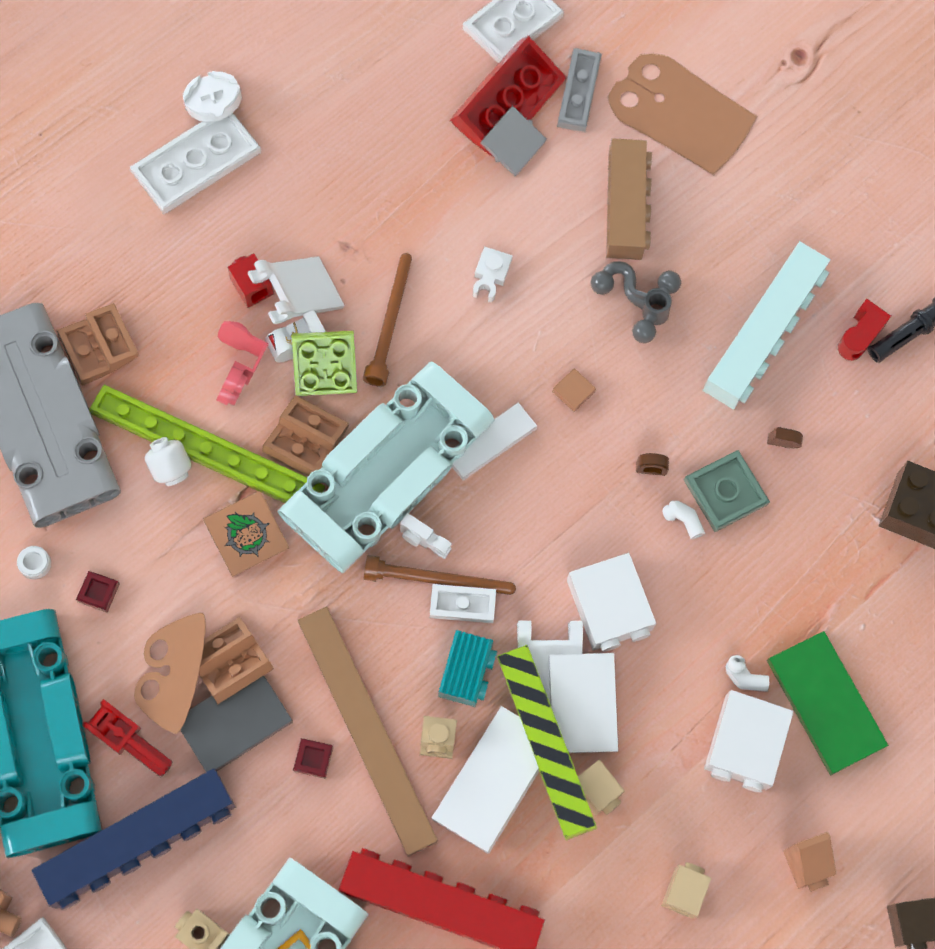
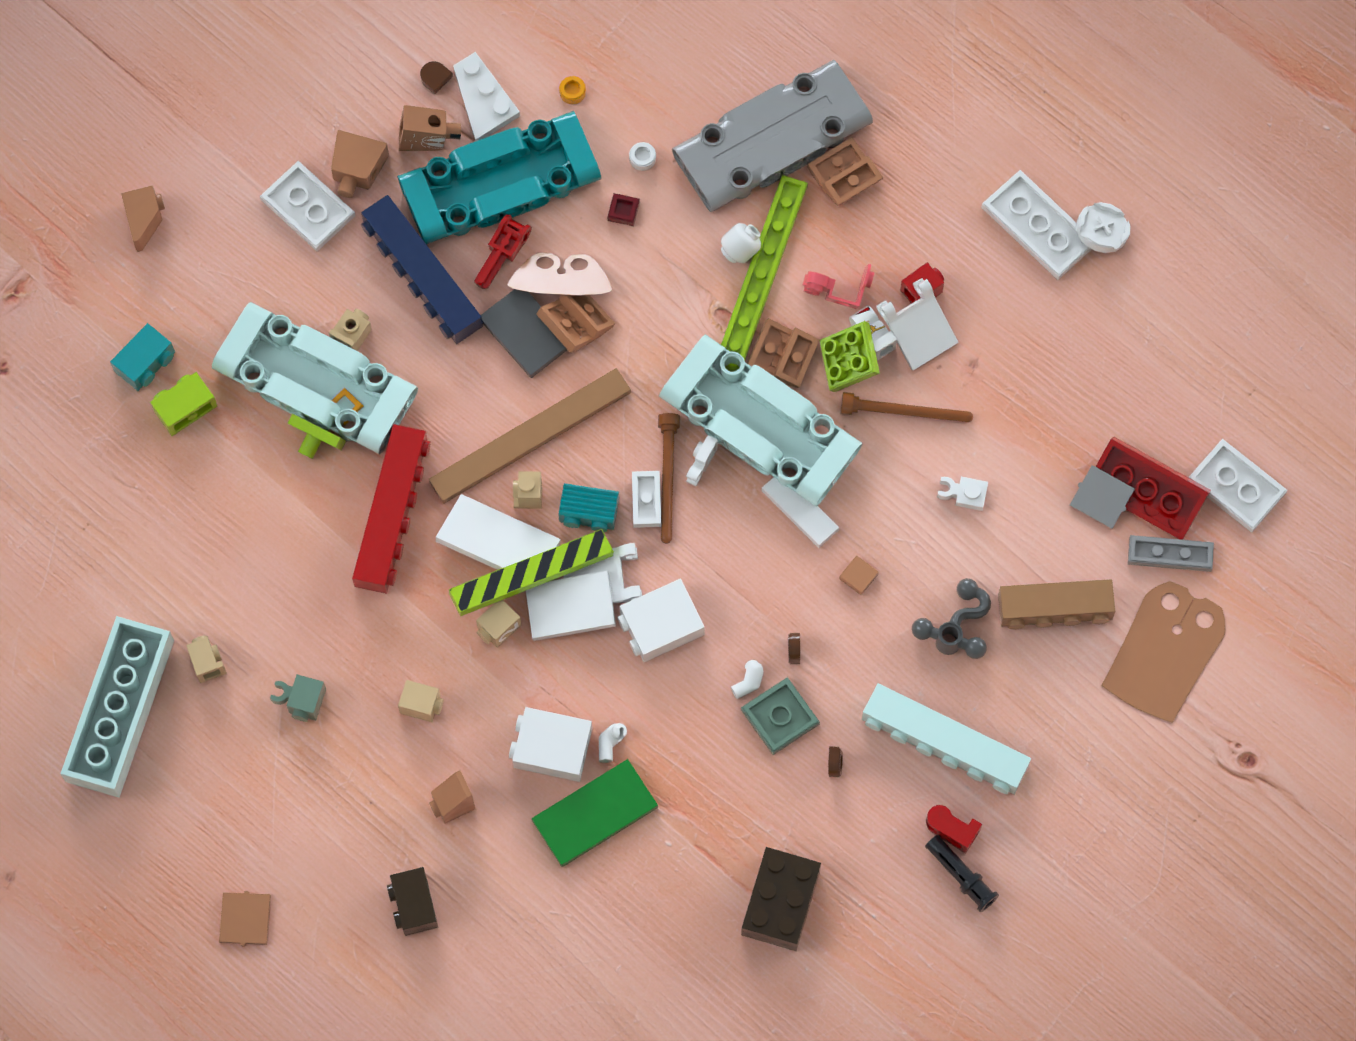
camera: 90 degrees right, 0 degrees up
nougat slope [203,491,289,577] -> none
dark red tile [293,738,333,779] -> none

